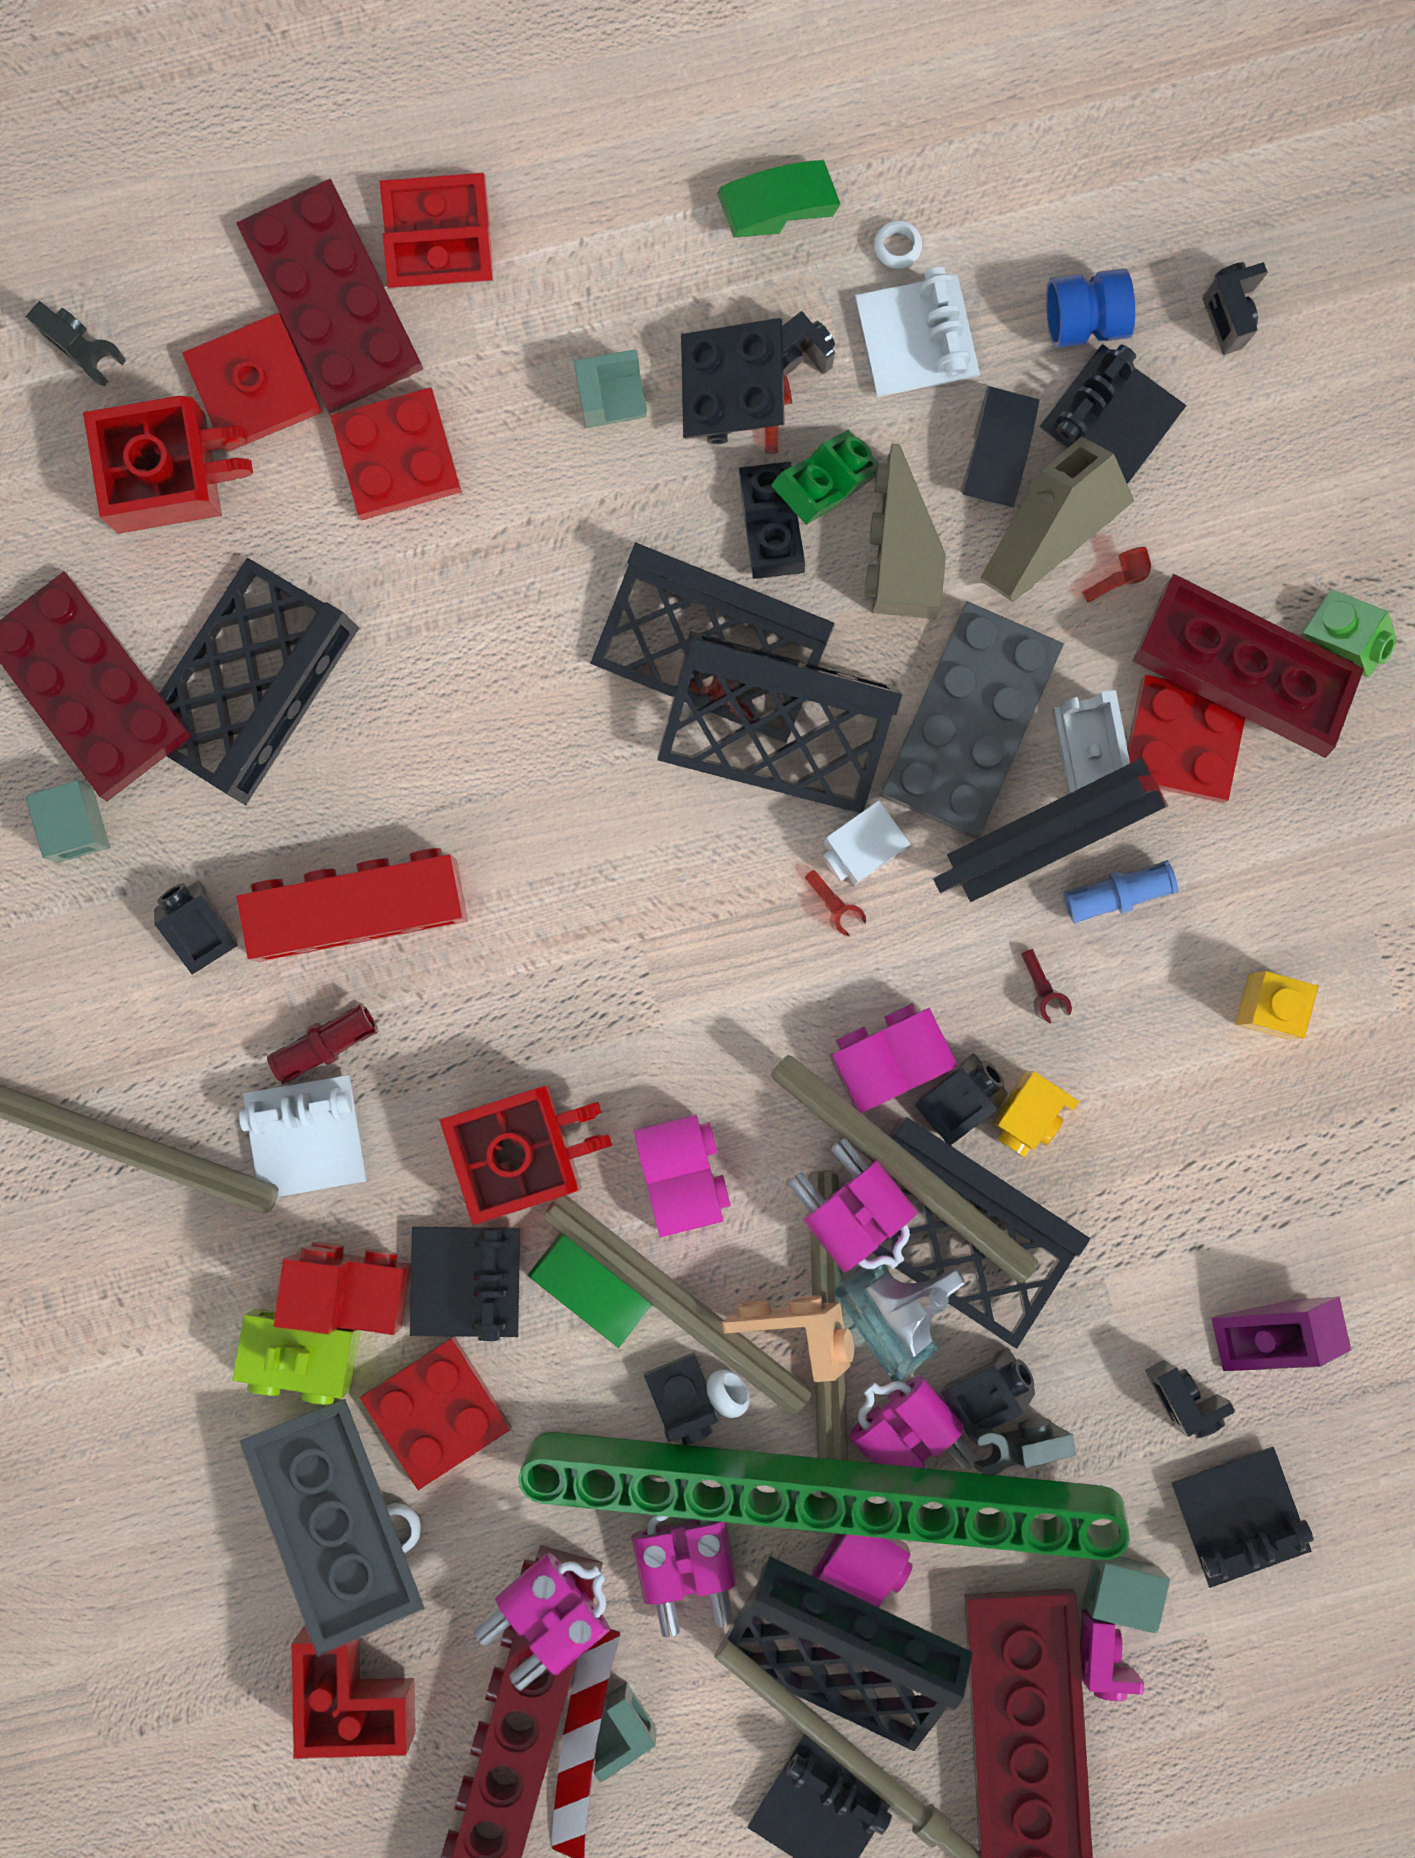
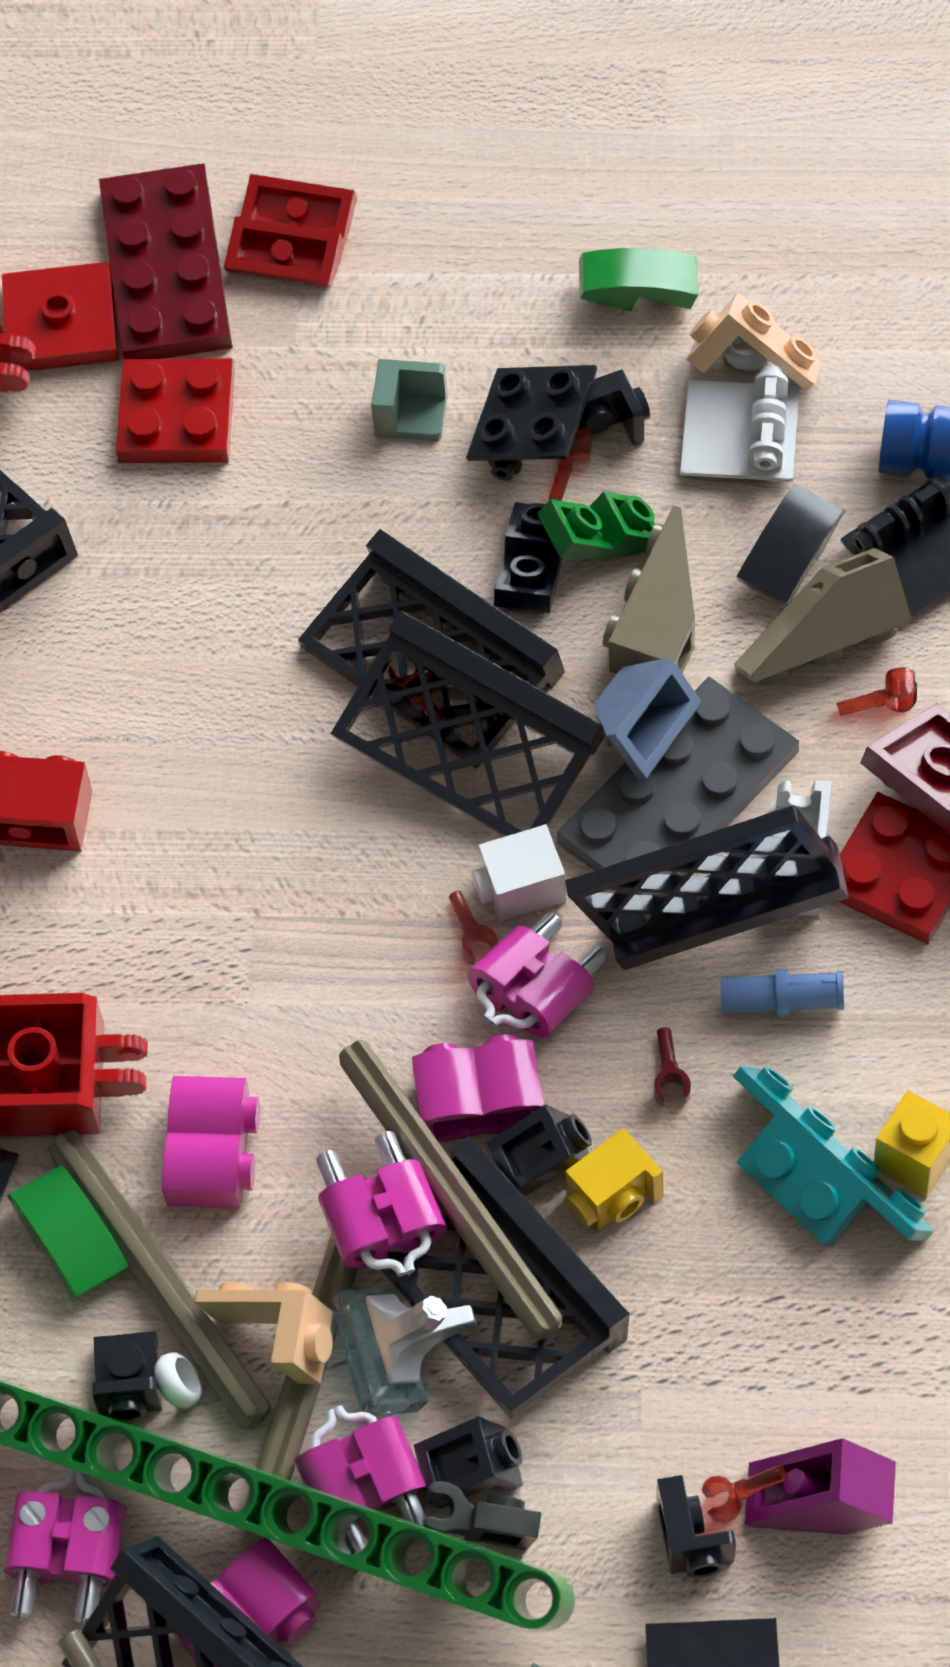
camera: 25 degrees right, 25 degrees down
none -> dark pink piece [467,912,609,1038]
none -> sand blue slope [594,657,702,780]
none -> light nougat bracket [687,293,822,390]
none -> clear red hand [701,1465,787,1523]
none -> teal bracket [733,1066,934,1245]

